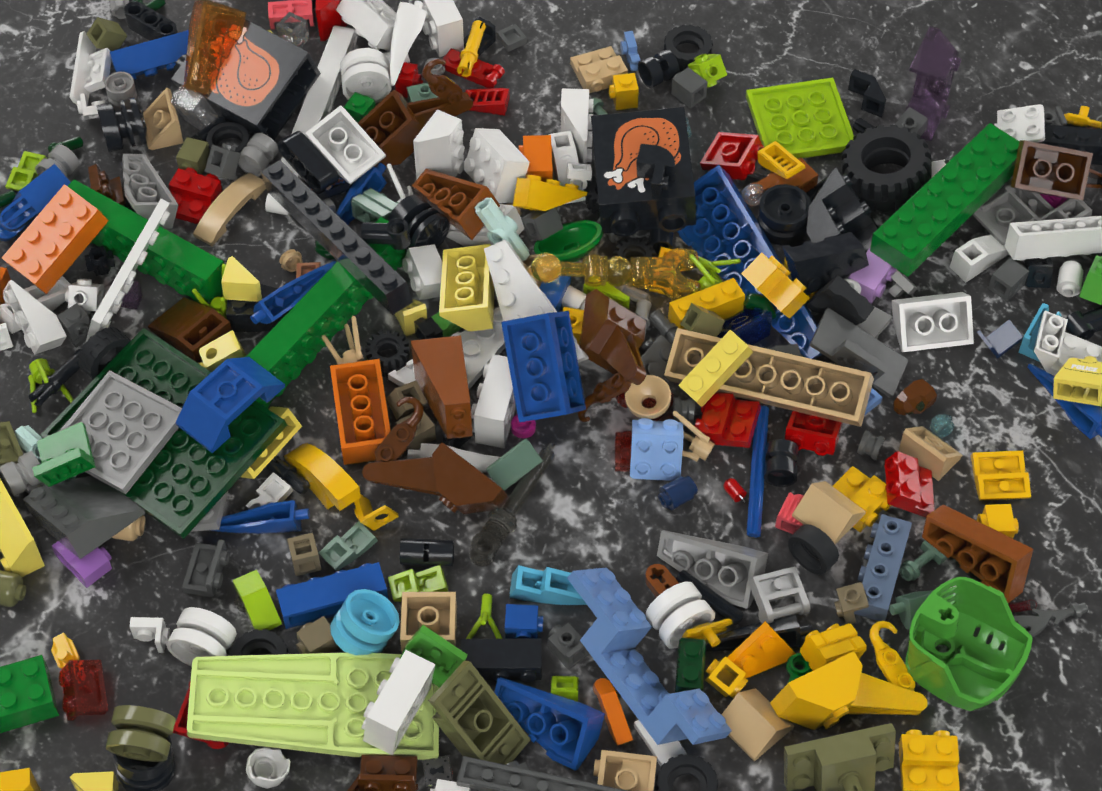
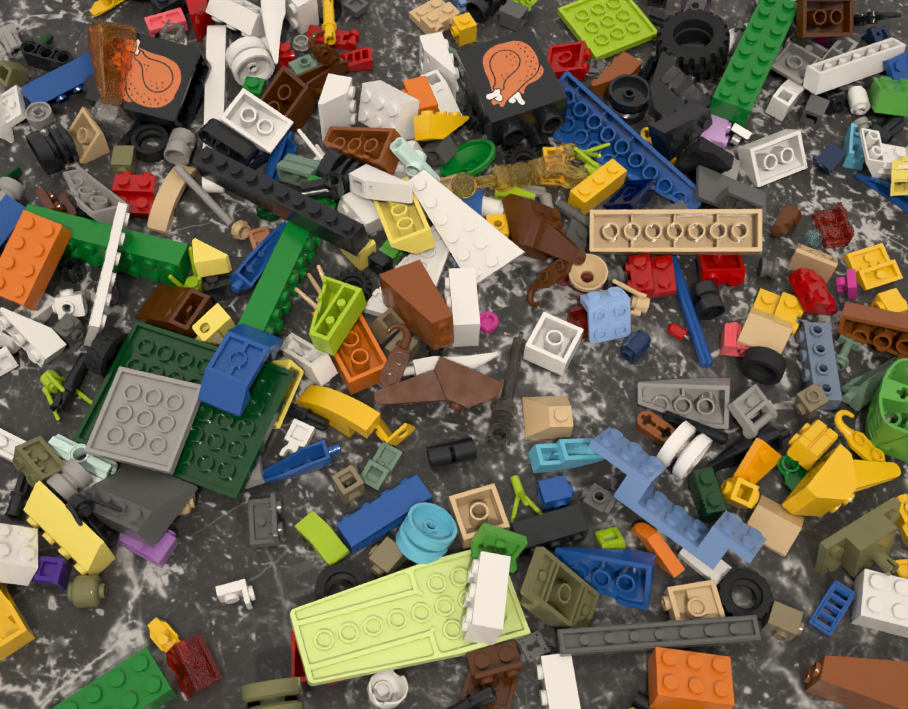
camera: 20 degrees left, 5 degrees up
bracket [32,422,95,487] -> none
white bracket [77,93,105,120] -> none
white wheel [166,607,237,666] -> none
dark grey brick [205,143,241,180] -> none
lime slope [388,565,449,602] -> none
sand green panel [486,439,543,491] -> none
blue brick [501,311,586,422] -> none
white tile [567,163,592,189] -> none
black brick [636,144,675,200] -> none
light yellow brick [678,330,753,407] -> none
olive brick [680,303,725,337] -> none
yellow piece [682,619,733,647] -> none
clear plate [741,184,765,206] -> none
yellow brick [741,253,810,319] -> none
dark green arm [744,293,777,321] -> none
yellow slope [757,141,805,179] -> none
none -> black plant [65,492,122,543]
none -> light grey bar [174,165,235,227]
none -> white slope [279,333,338,386]
none -> lime wedge [309,276,367,356]
none -> white slope [349,164,413,204]
none -> tan slope [522,396,573,440]
none -> white brick [523,312,584,376]
none -> clear red bracket [812,202,854,249]
none -> dark pink tile [836,269,858,299]
none -> light grey plate [853,117,872,133]

